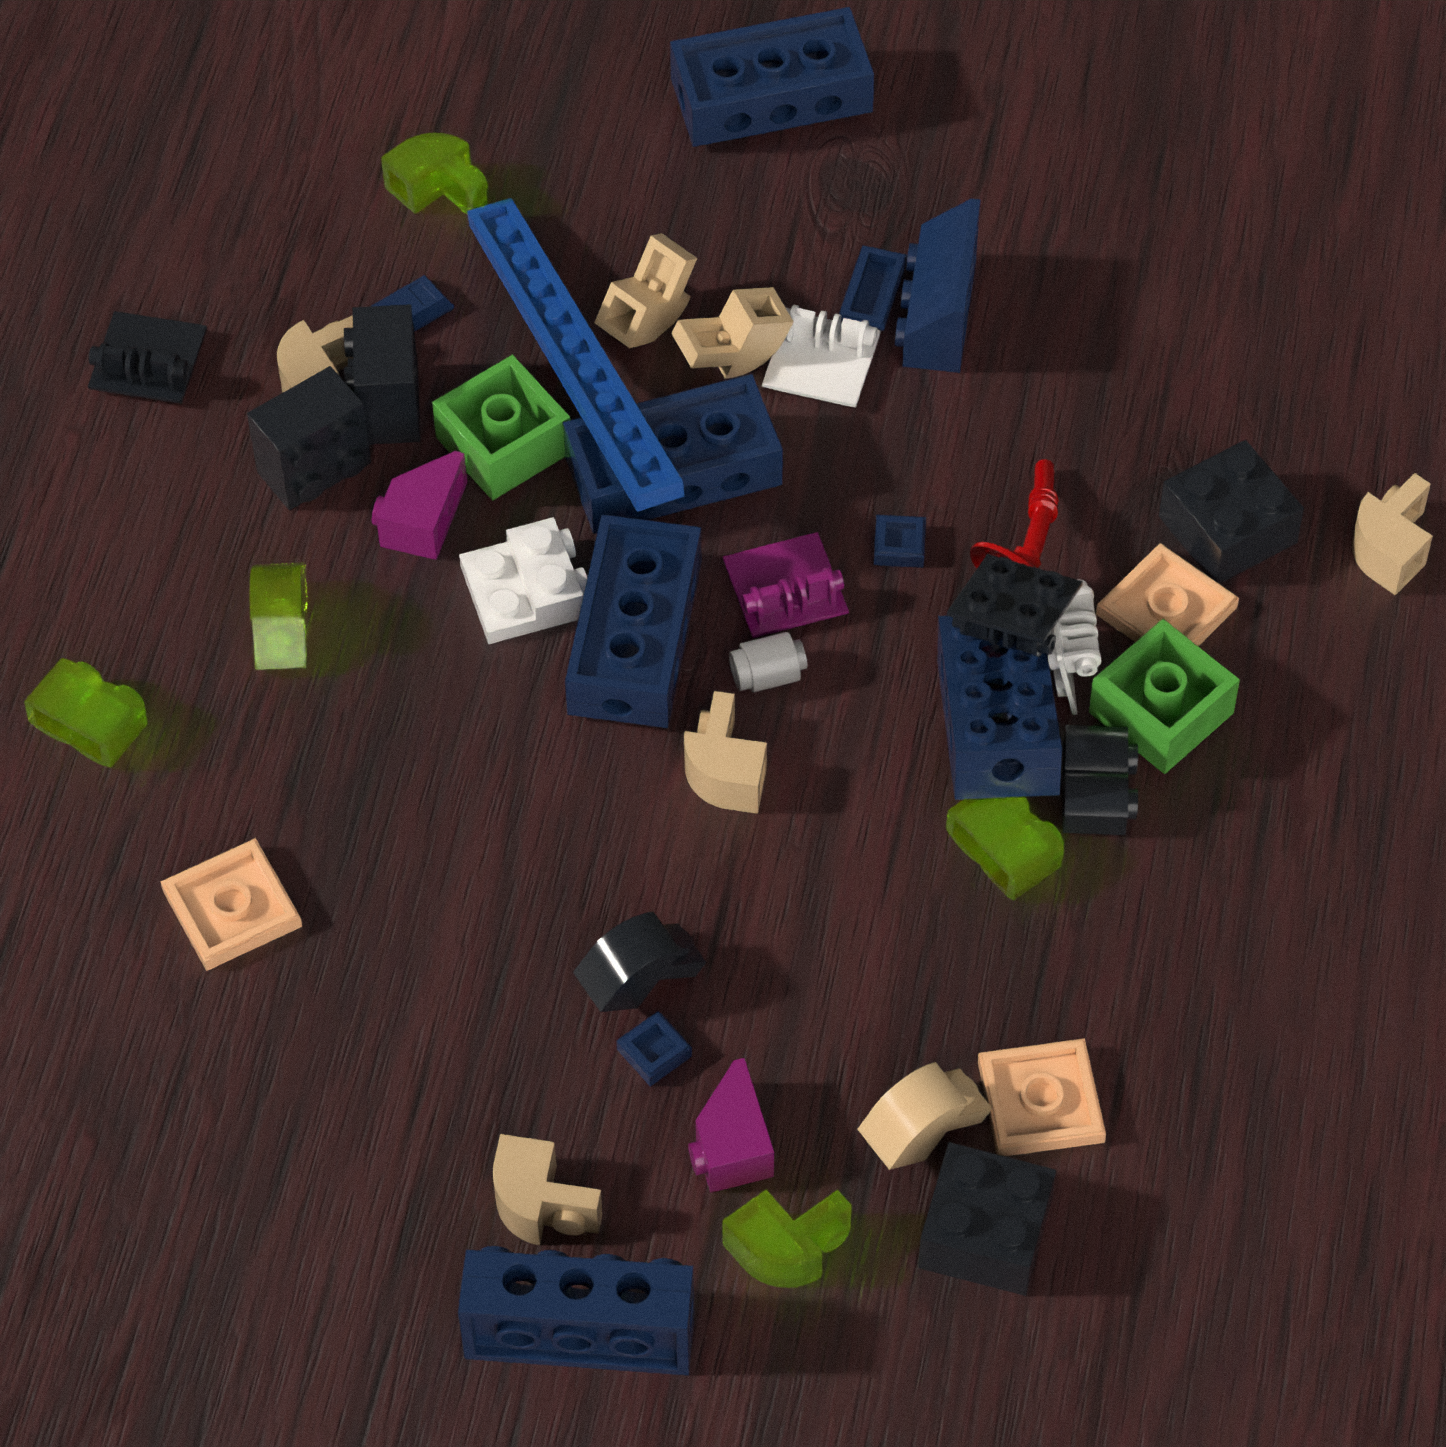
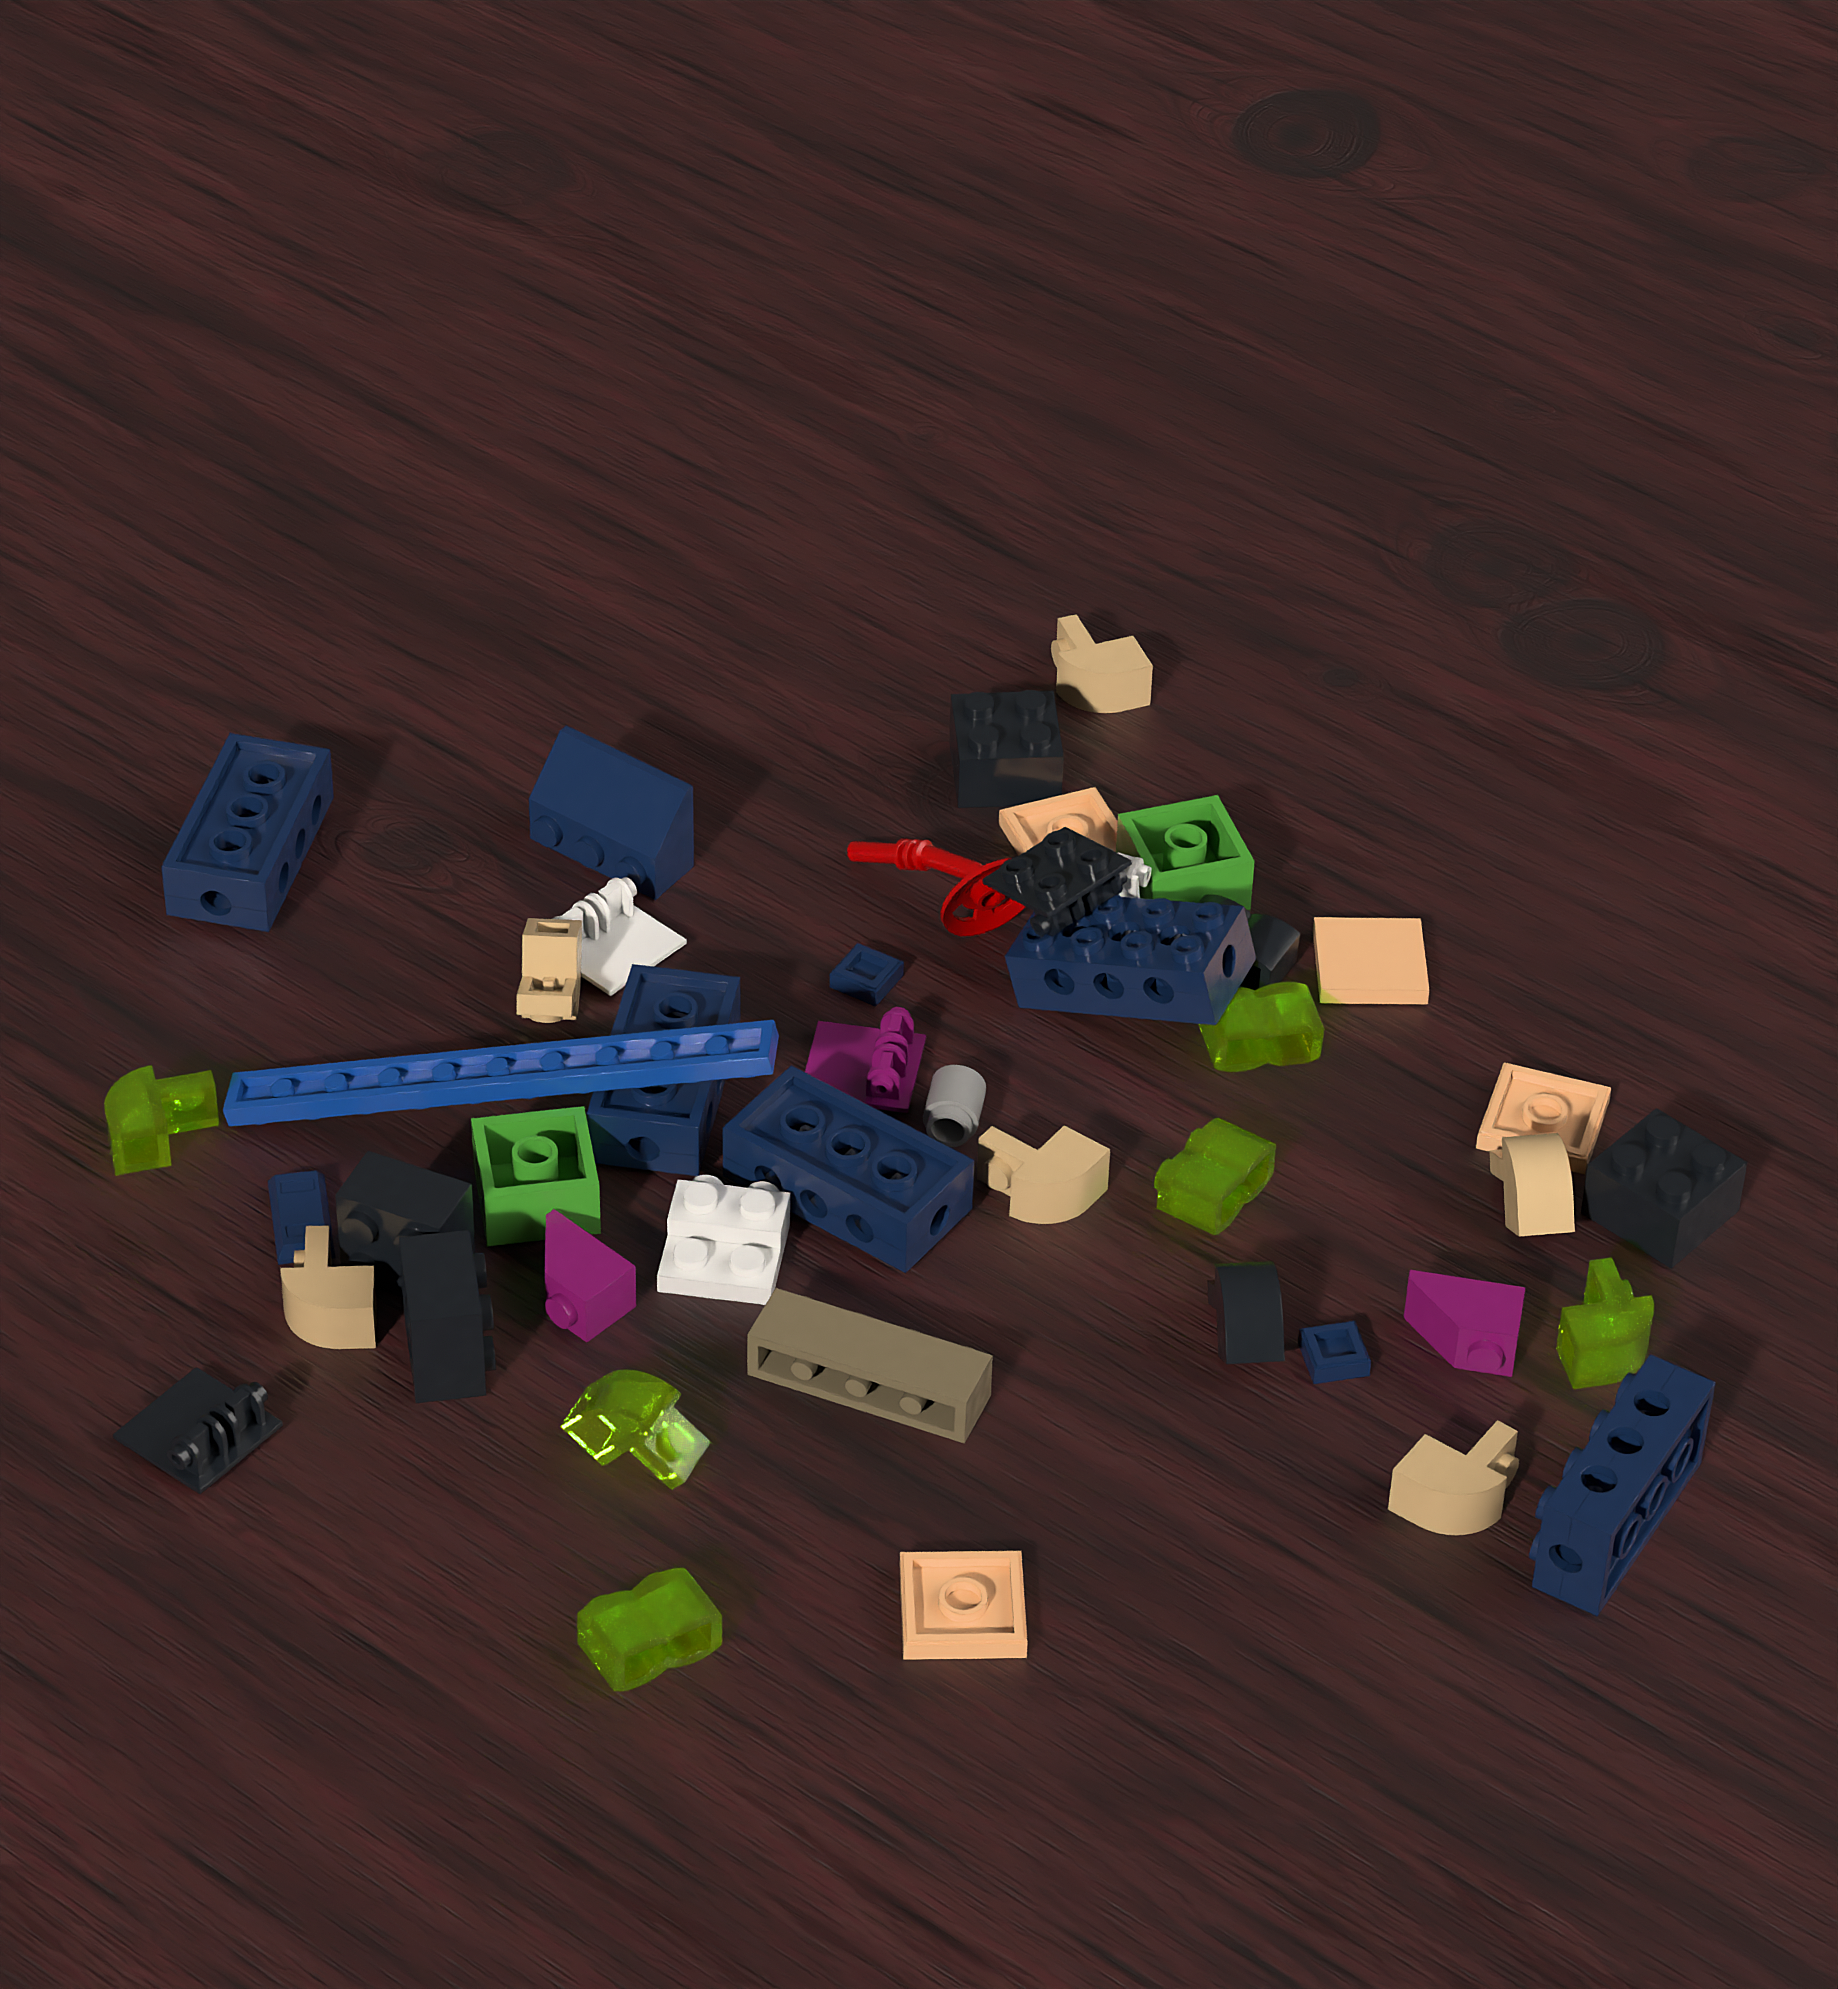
camera: 65 degrees left, 15 degrees down
tan brick [594,233,697,348] -> none
dark blue tile [839,245,908,331] -> none
none -> dark tan brick [747,1288,993,1444]
none -> clear neon green brick [1154,1118,1276,1235]
none -> light nougat tile [1313,917,1429,1004]

